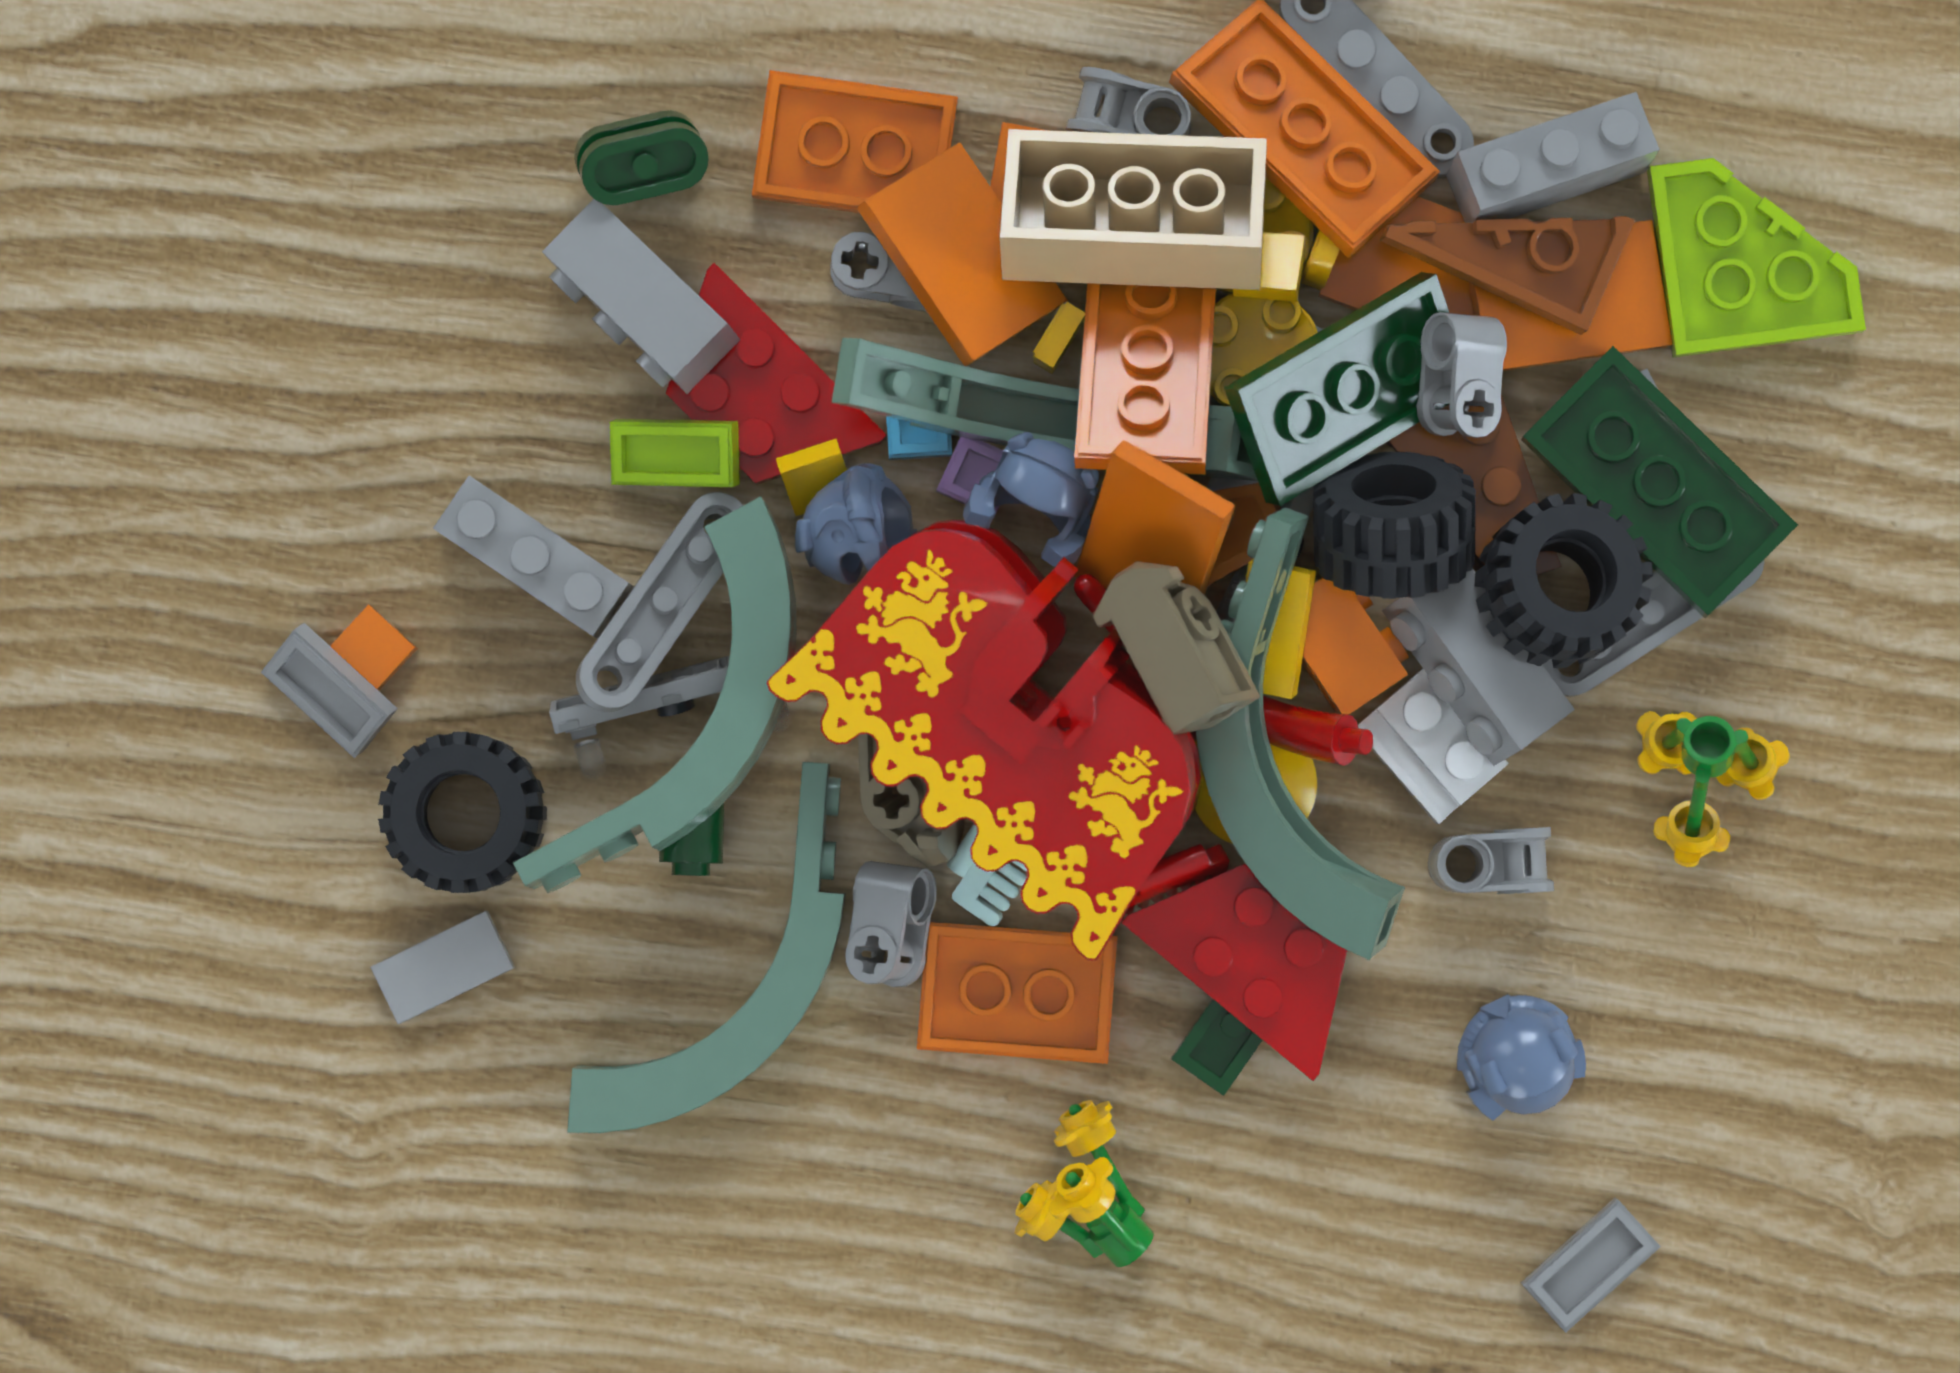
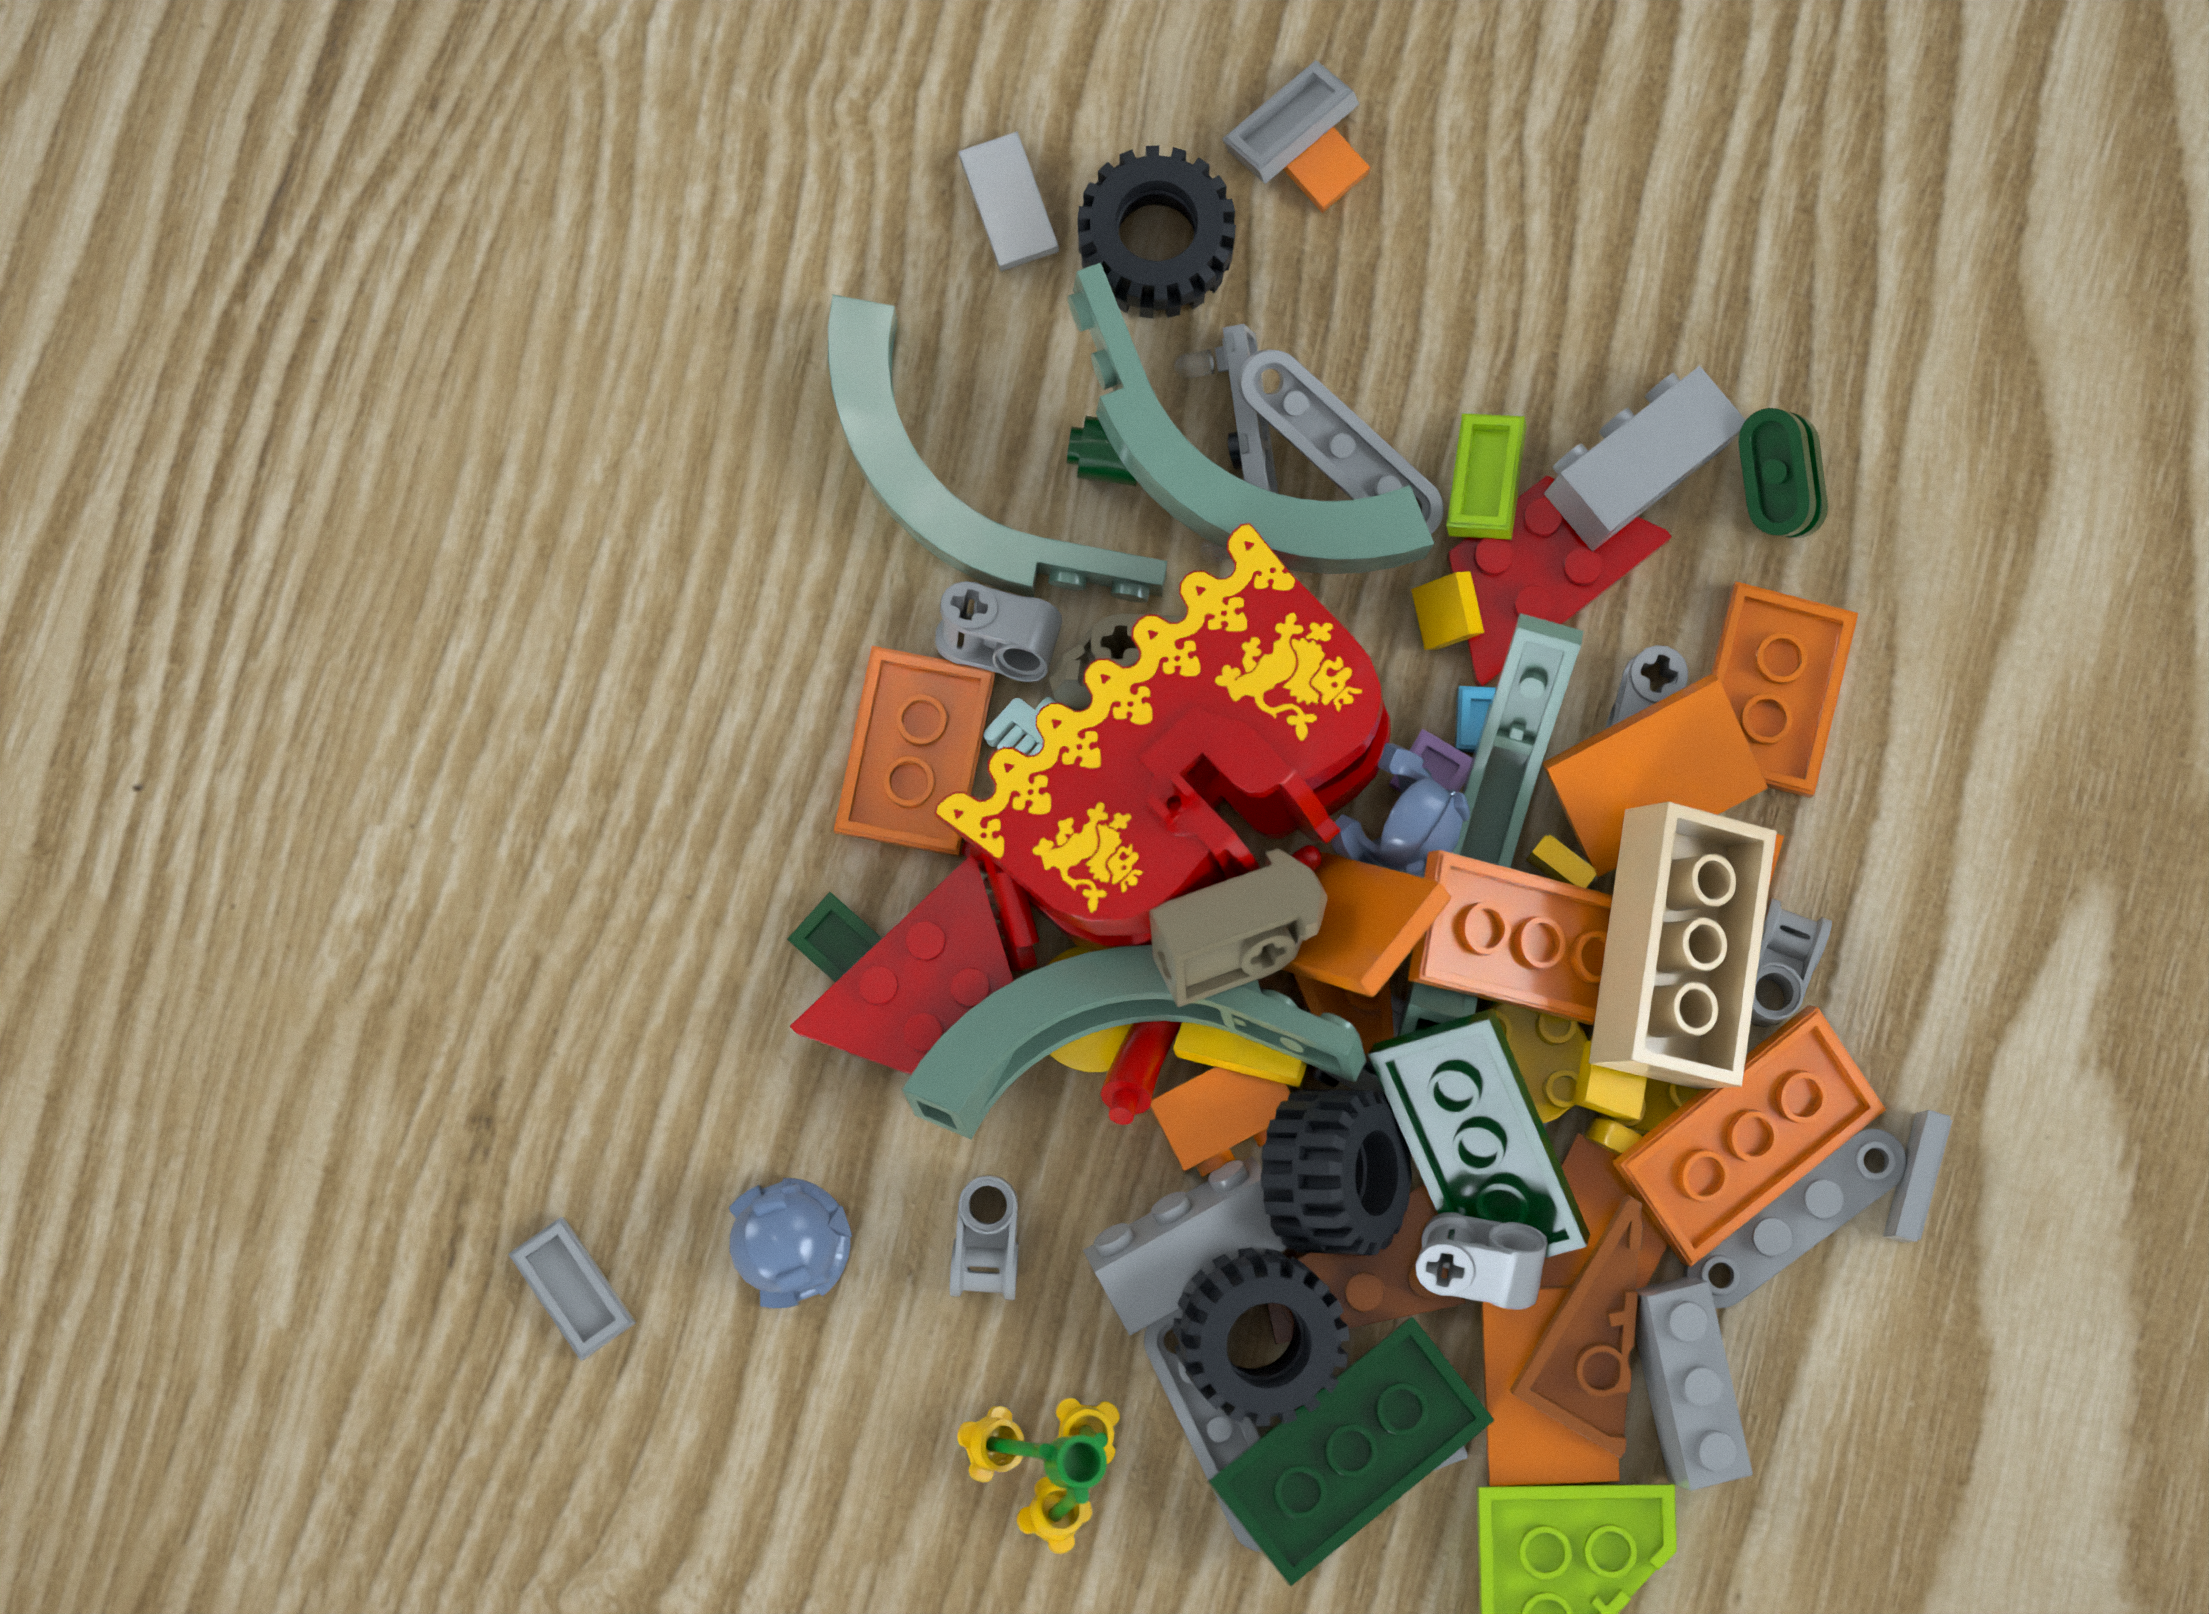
camera: 95 degrees right, 5 degrees down
light grey brick [433,476,634,639] -> none
sand blue helmet [795,463,917,585] -> none
yellow plant [1015,1100,1154,1267] -> none
white plate [1358,668,1509,825] -> none

